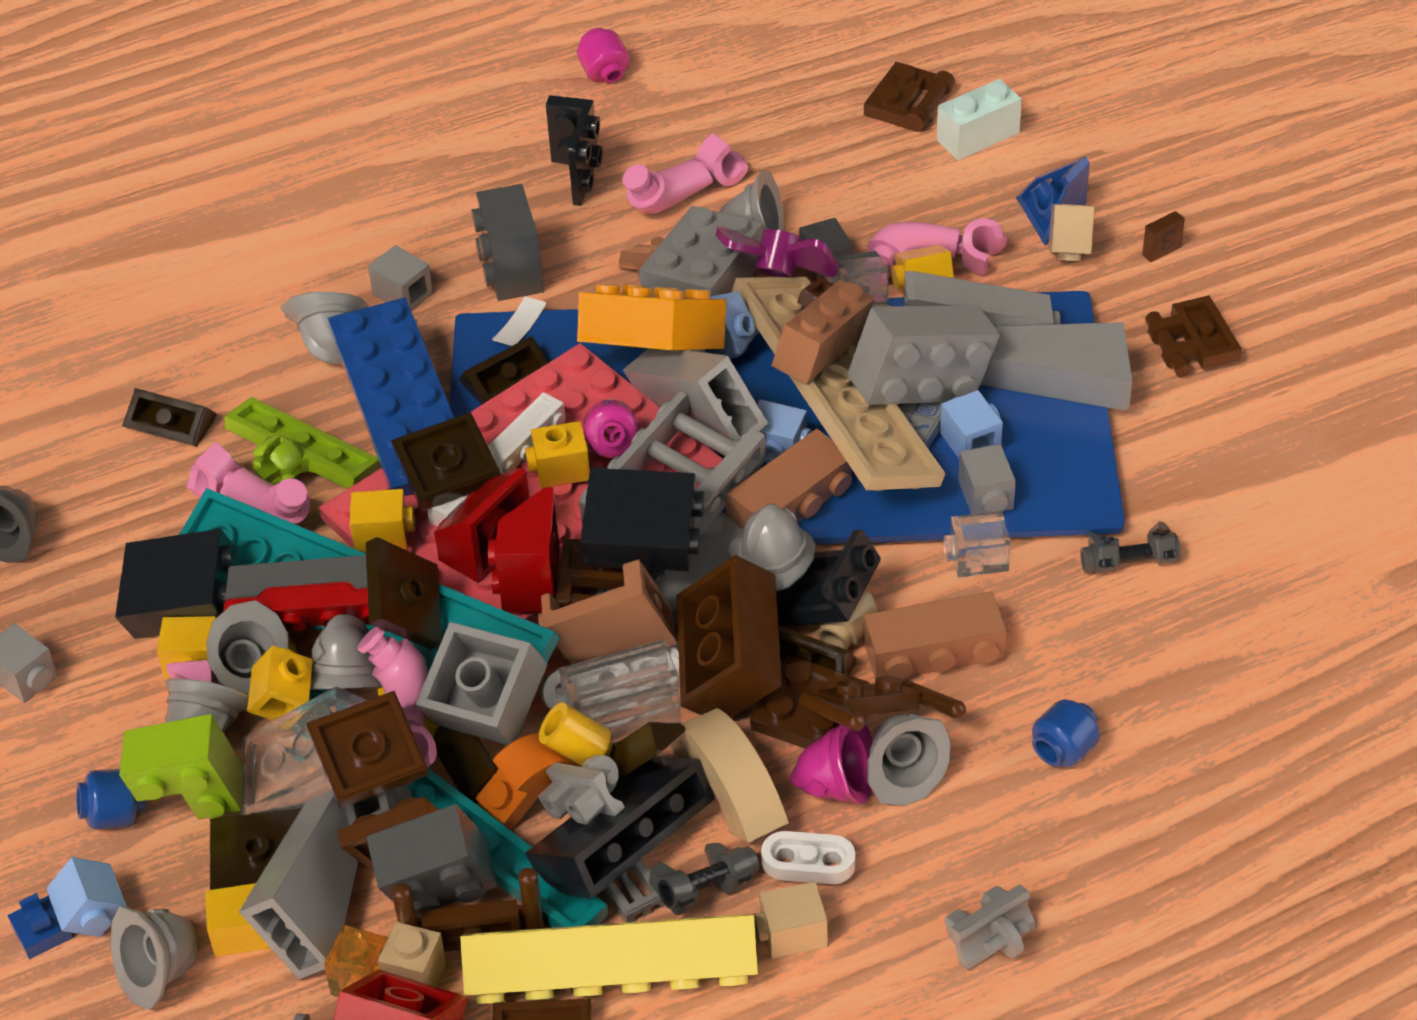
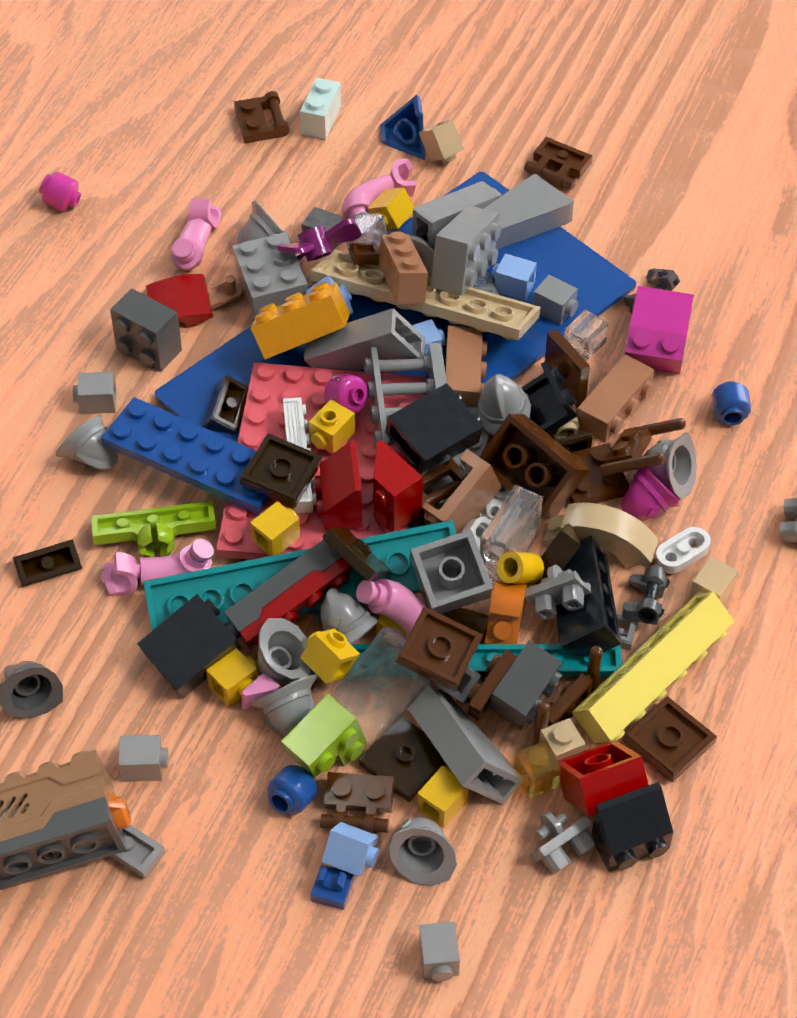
camera: 45 degrees left, 5 degrees up
white sticker [492,296,546,346] -> none
black bracket [546,95,603,206] -> none
reddish brown tile [1142,211,1185,262] -> none
none -> red slope [146,274,213,328]
none -> reddish brown plate [320,772,396,834]
none -> reddish brown plate [545,329,590,408]
none -> dark pink slope [625,286,694,374]

